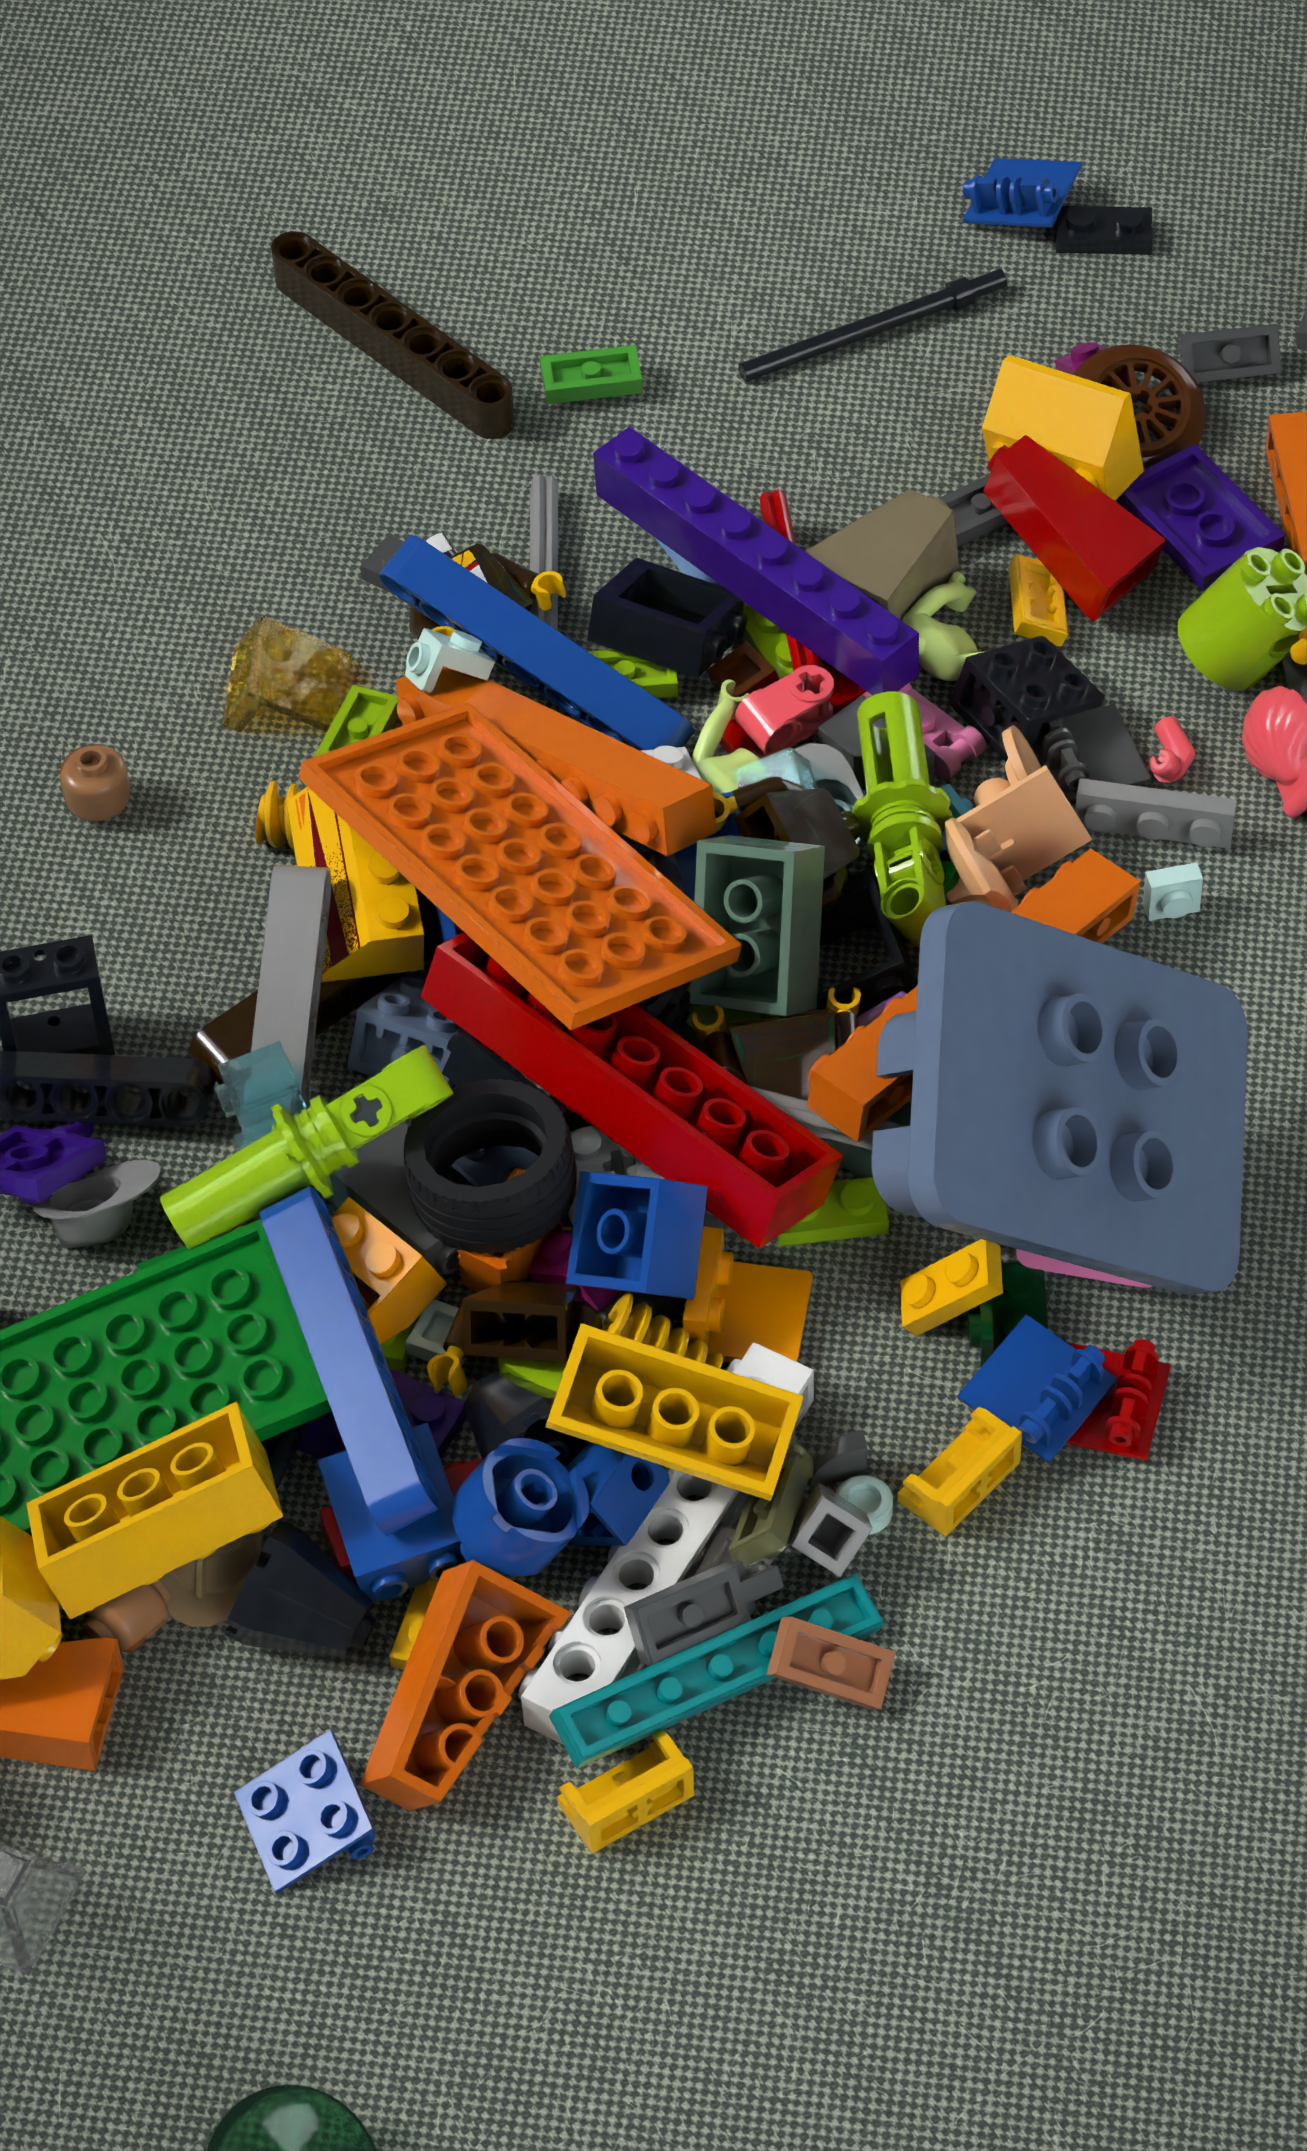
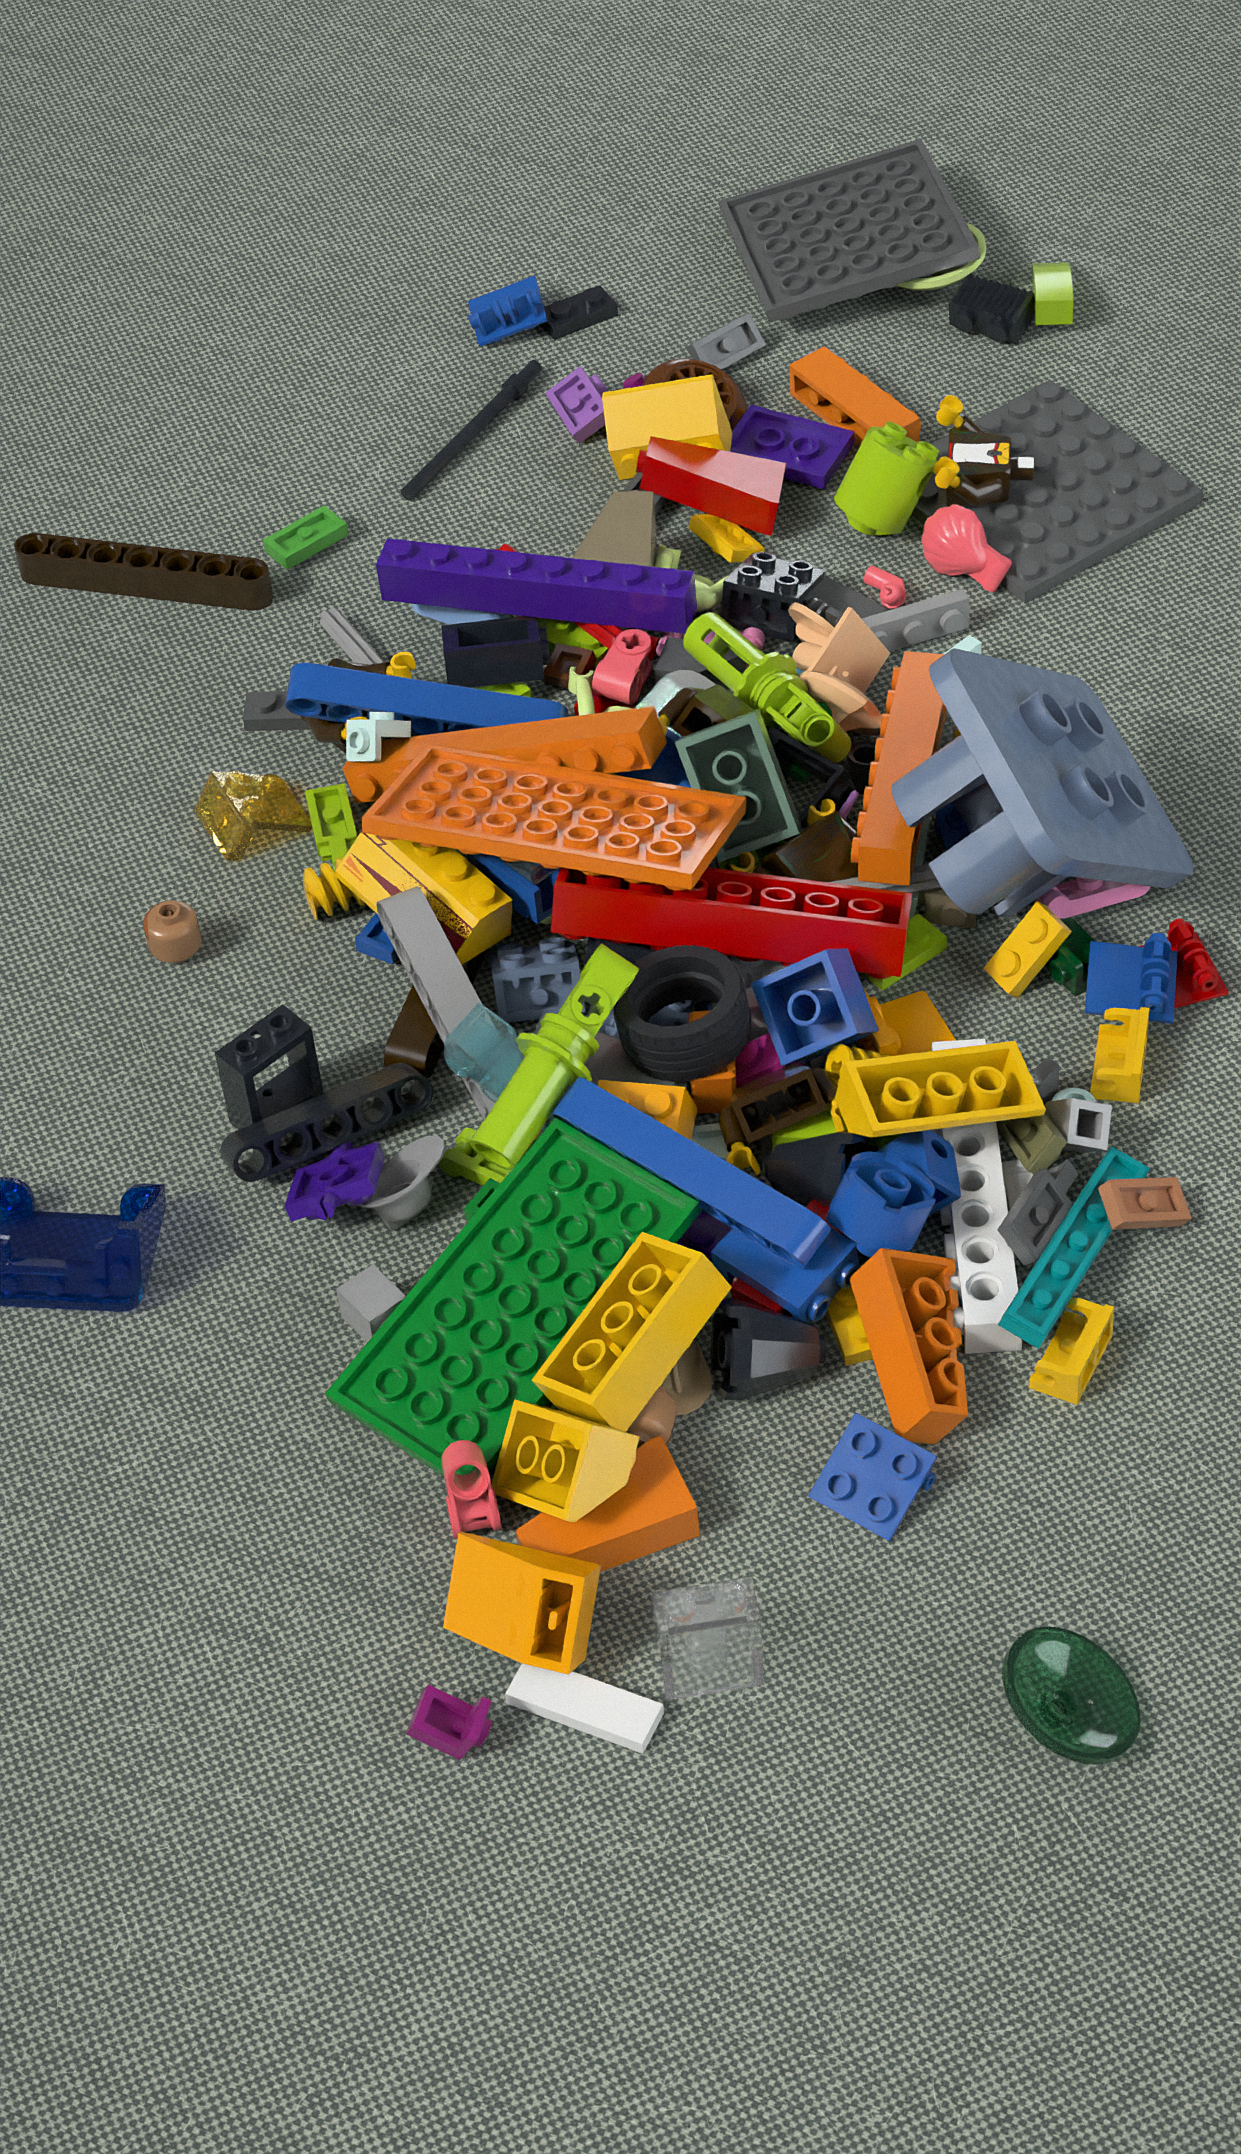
camera: 30 degrees left, 5 degrees down
none -> medium lavender bracket [545,366,609,444]

